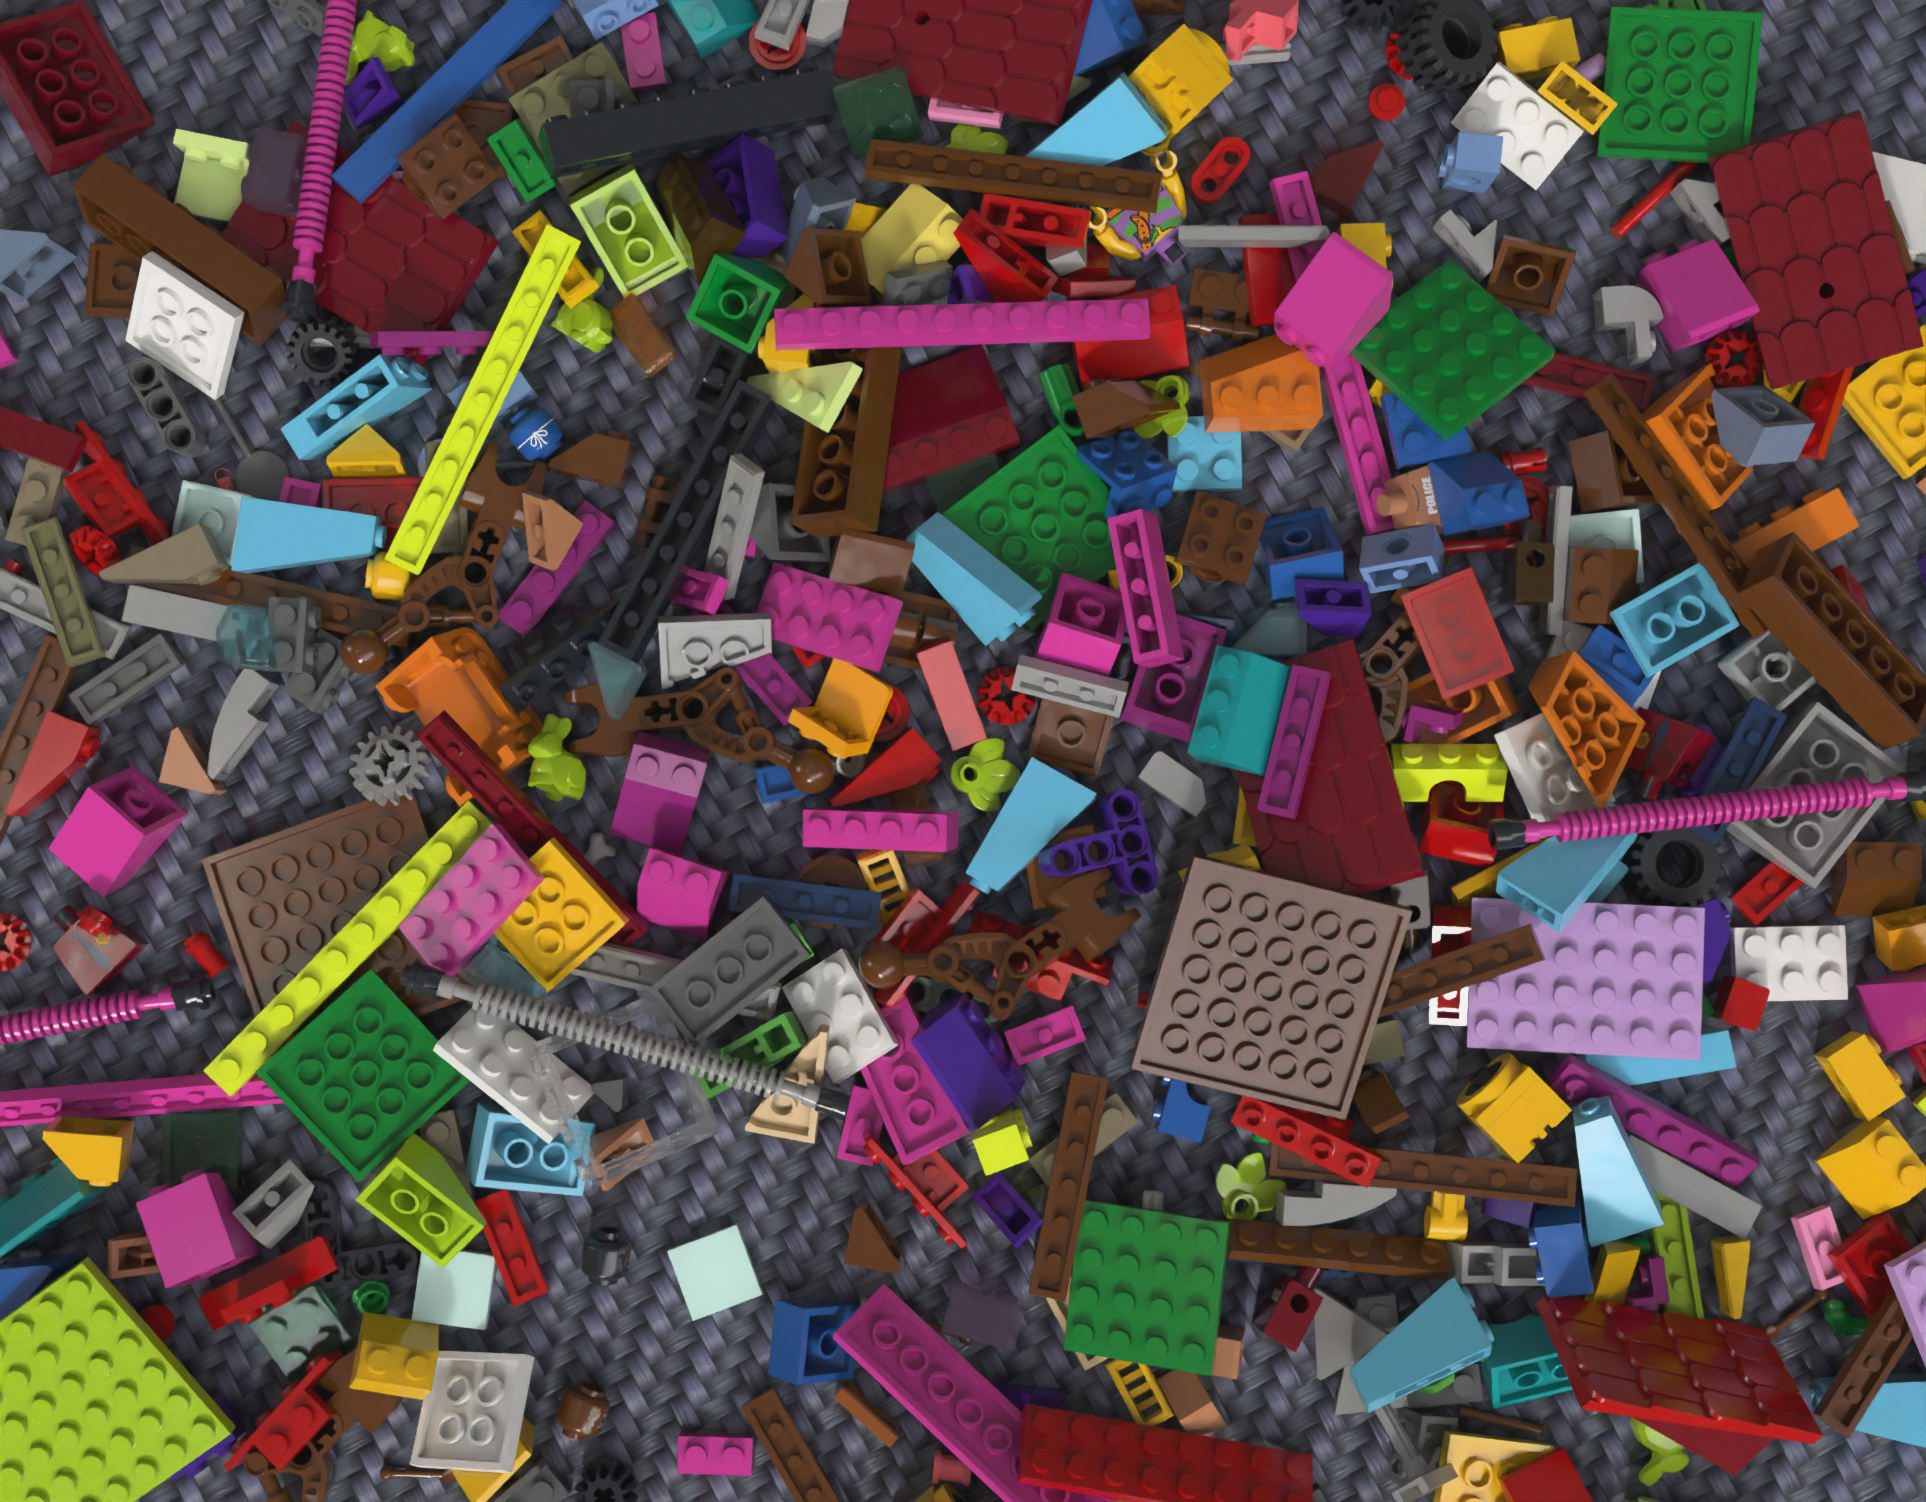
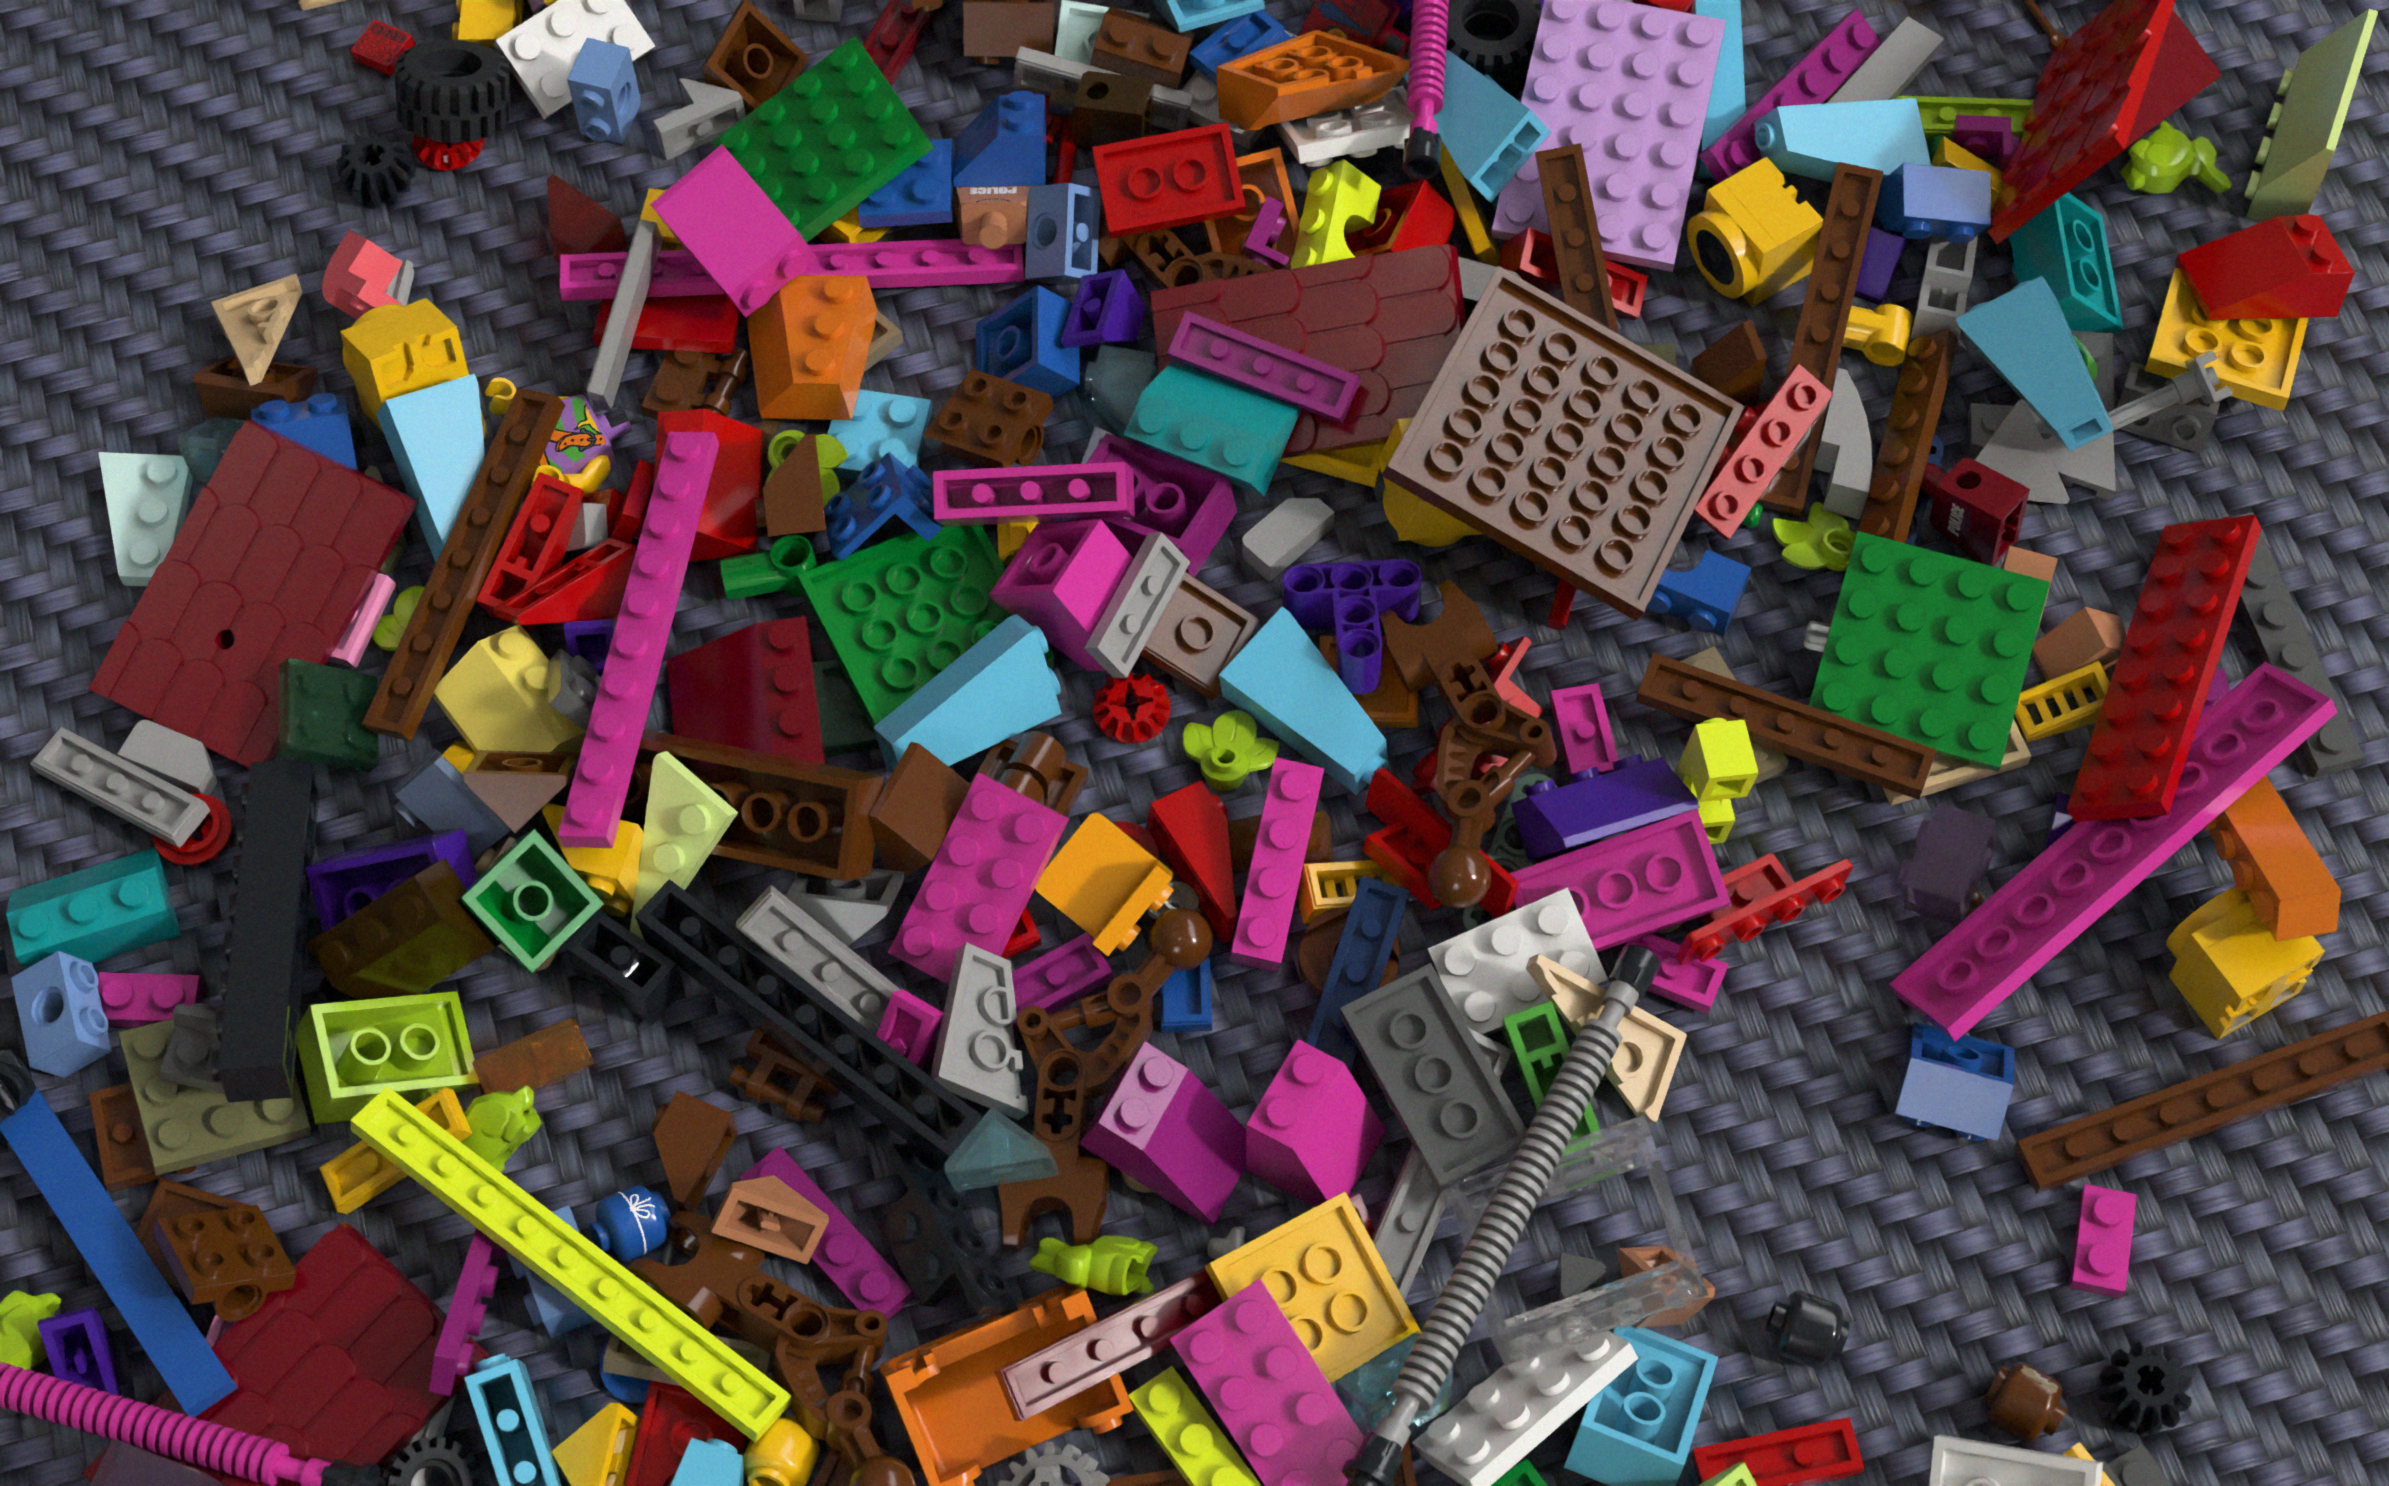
camera: 85 degrees left, 25 degrees down
green plate [487,118,560,203] -> none
light aqua tile [667,1223,764,1321] -> none
dark orange tile [834,1380,899,1448] -> none
reddish brown slope [844,1195,905,1274] -> none
tile [915,637,987,751] -> none
coral bush [932,1449,971,1487] -> none
dark purple slope [972,1171,1044,1248] -> none
red plate [1190,137,1250,205] -> none
red plate [1368,84,1405,121] -> none
reddish brown piece [1458,1406,1545,1437] -> none
red pin [1497,447,1547,475] -> none
yellow slope [1710,1235,1750,1319] -> none

